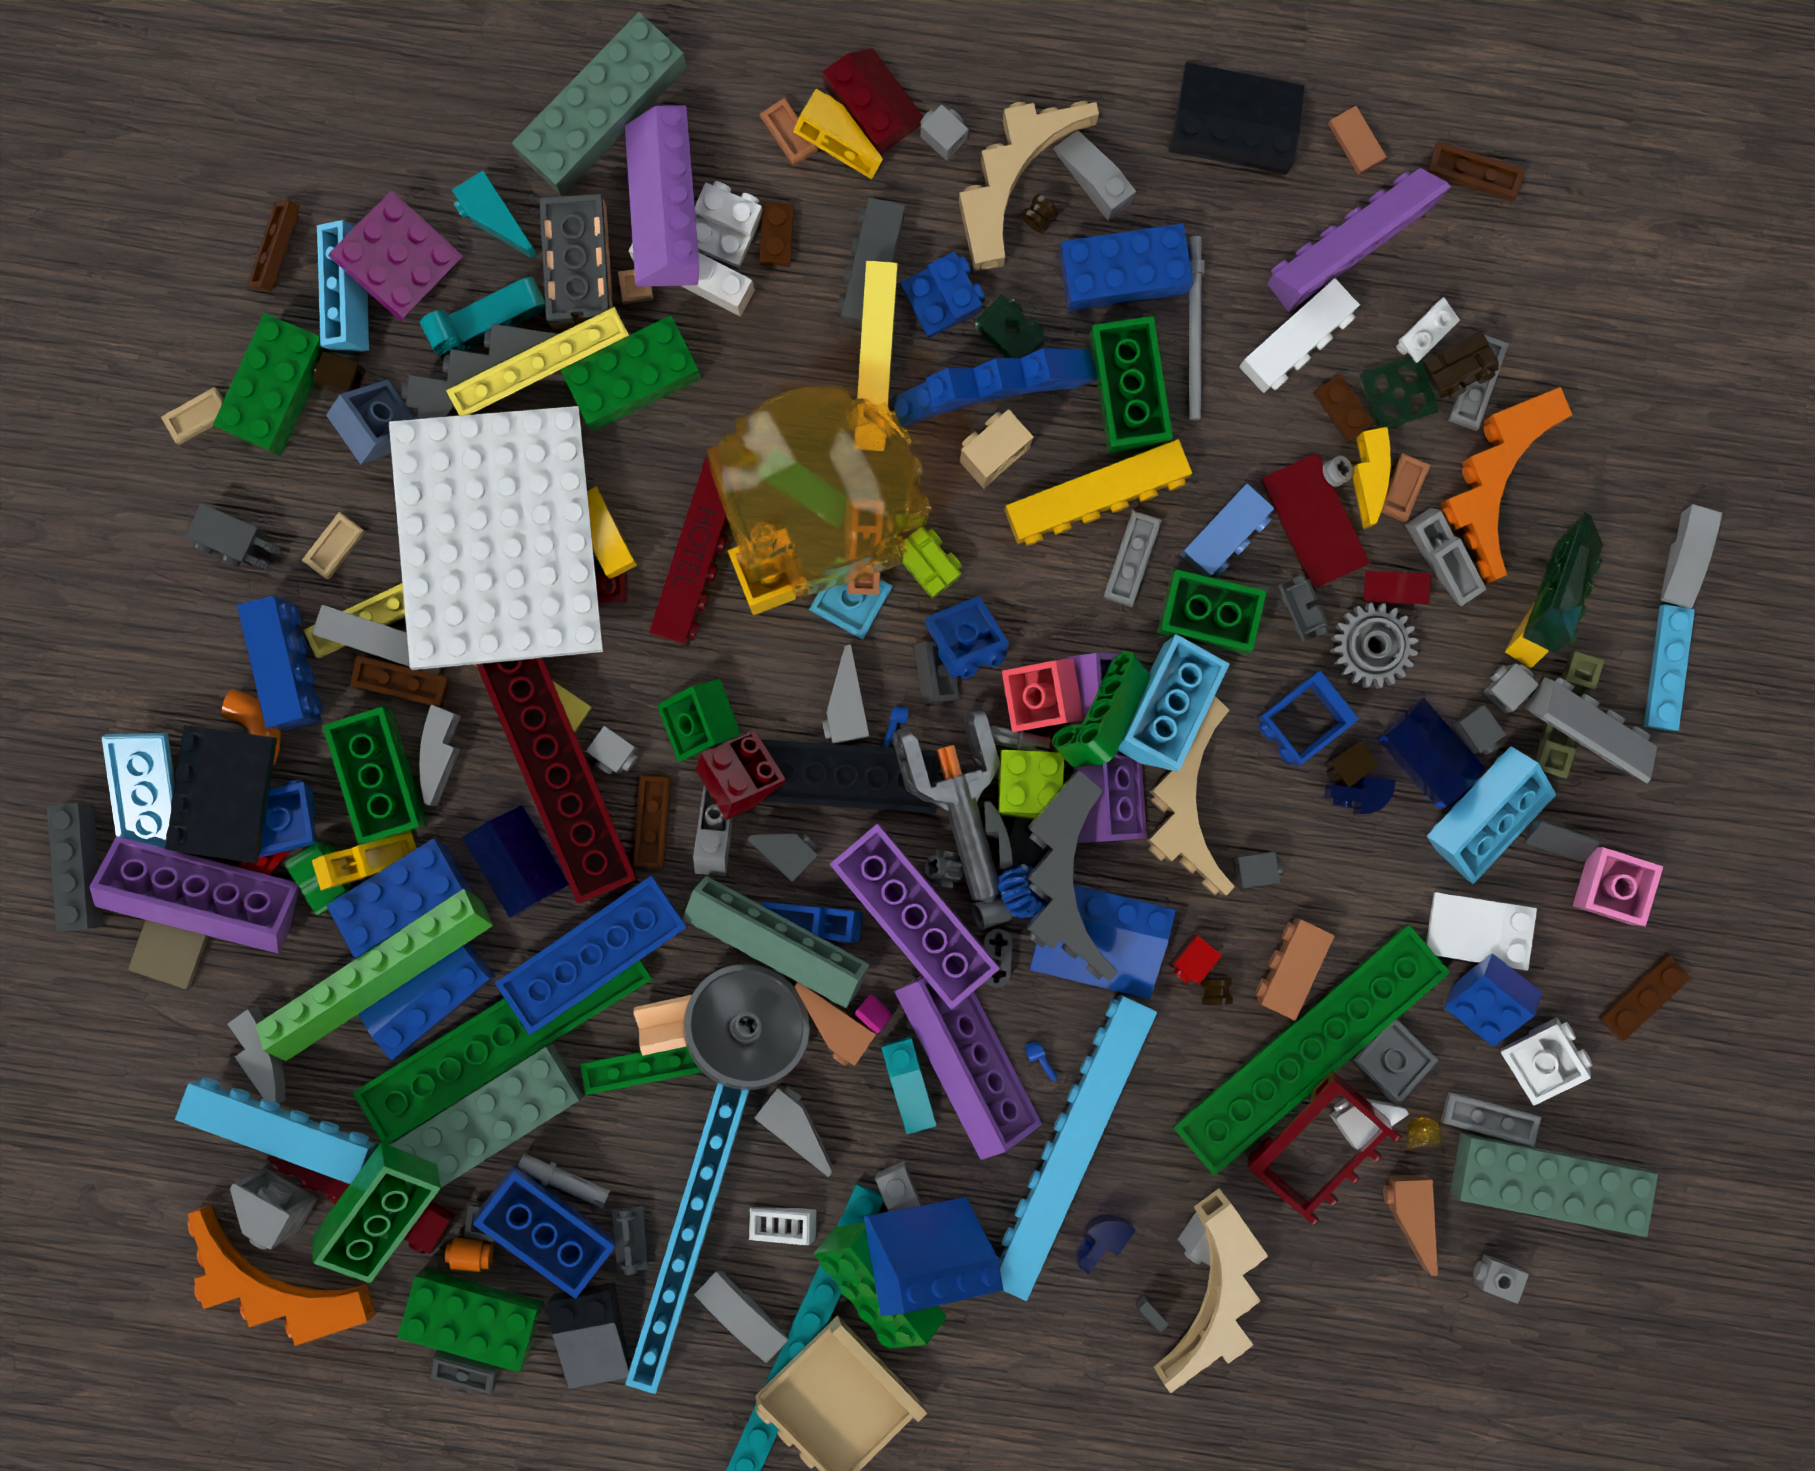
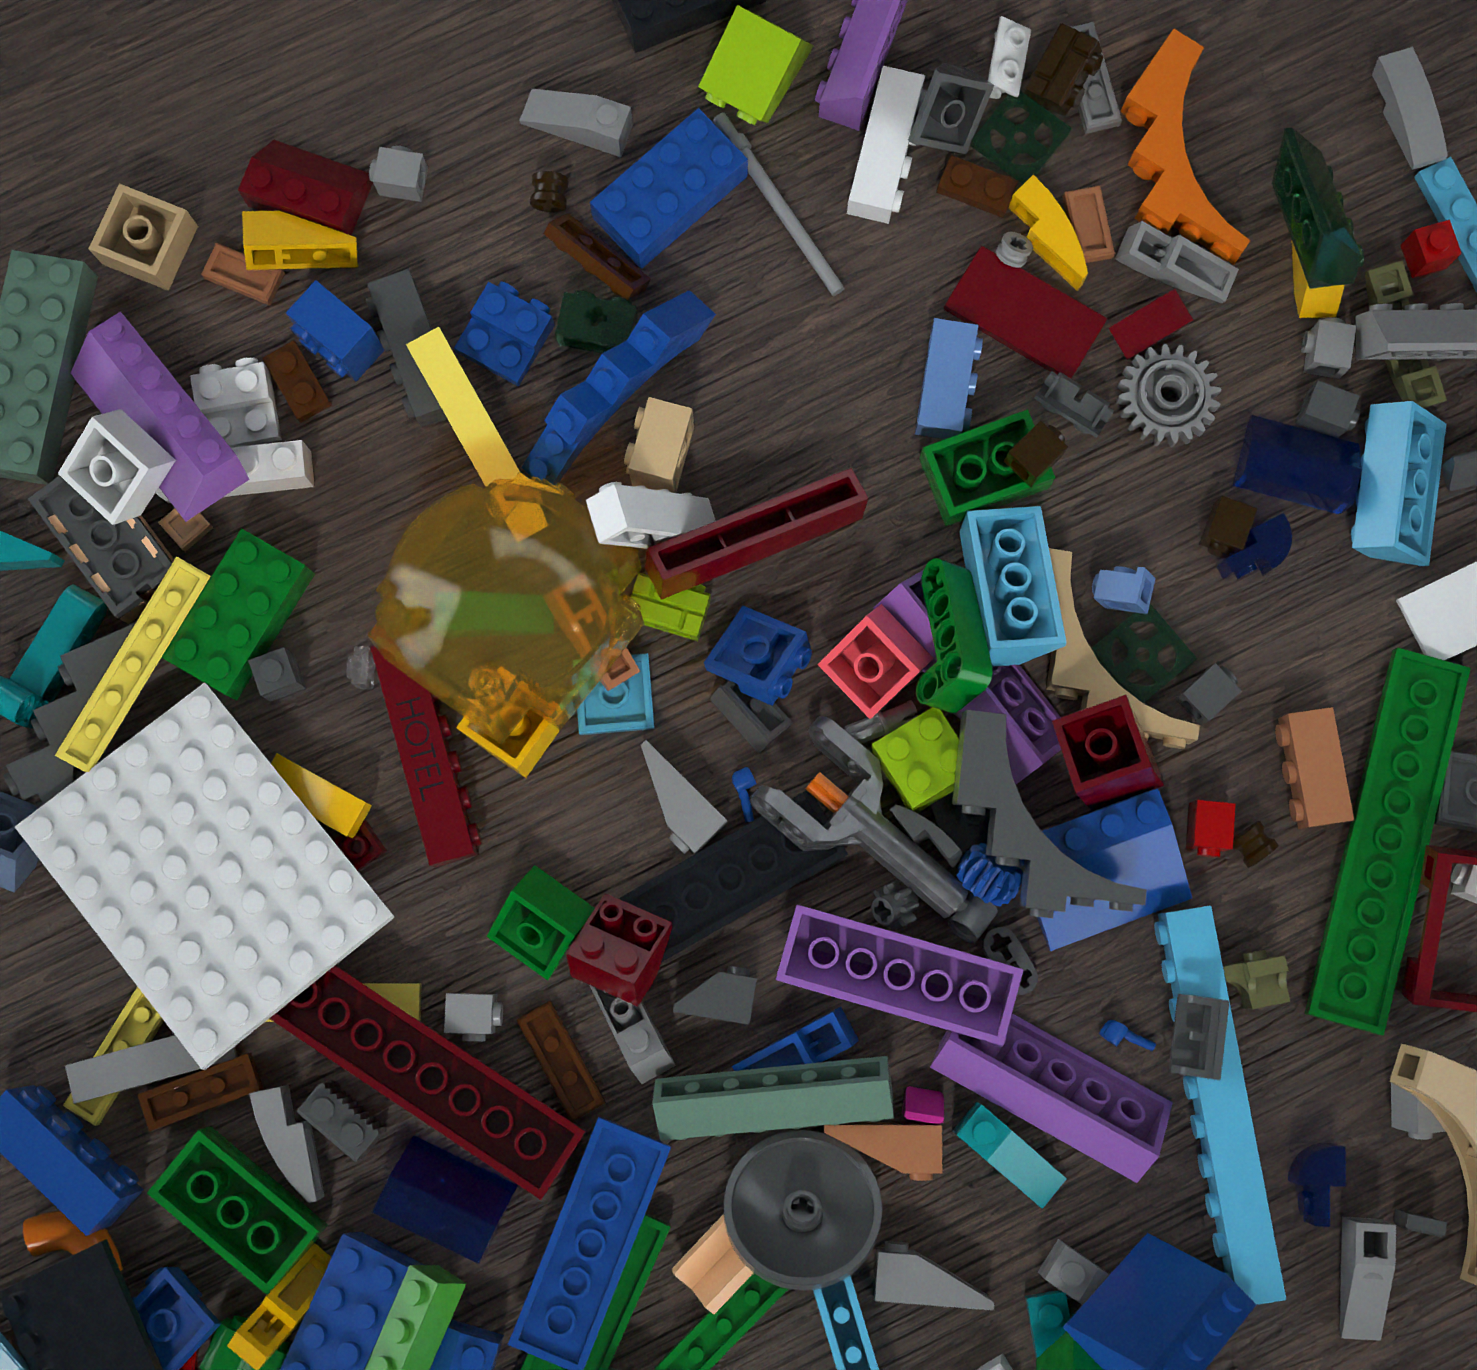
camera: 30 degrees left, 5 degrees down
tan tile [302,512,366,580] -> none
tan arch [959,101,1099,272] -> none
yellow brick [1004,439,1192,546] -> none
green brick [1089,316,1173,454] -> none
light grey tile [1103,510,1162,608] -> none
blue window [1257,670,1359,766] -> none
none -> white brick [58,409,176,525]
none -> tan brick [88,183,198,291]
none -> dark grey brick [248,647,307,702]
none -> blue brick [286,280,384,382]
none -> dark grey brick [297,1081,387,1162]
none -> clear plate [346,646,375,690]
none -> reddish brown plate [543,213,651,301]
none -> white brick [586,482,716,549]
none -> dark red brick [645,468,869,600]
none -> lime slope [698,5,814,125]
none -> dark grey slope [908,63,994,154]
none -> dark brown brick [1004,421,1068,487]
none -> dark red slope [1052,695,1164,811]
none -> clear green piece [1091,604,1197,703]
none -> medium blue brick [1092,566,1156,614]
none -> dark grey hinge [1169,994,1229,1081]
none -> olive brick [1223,950,1290,1009]
none -> light grey slope [1340,1216,1396,1341]
none -> red brick [1400,220,1462,279]

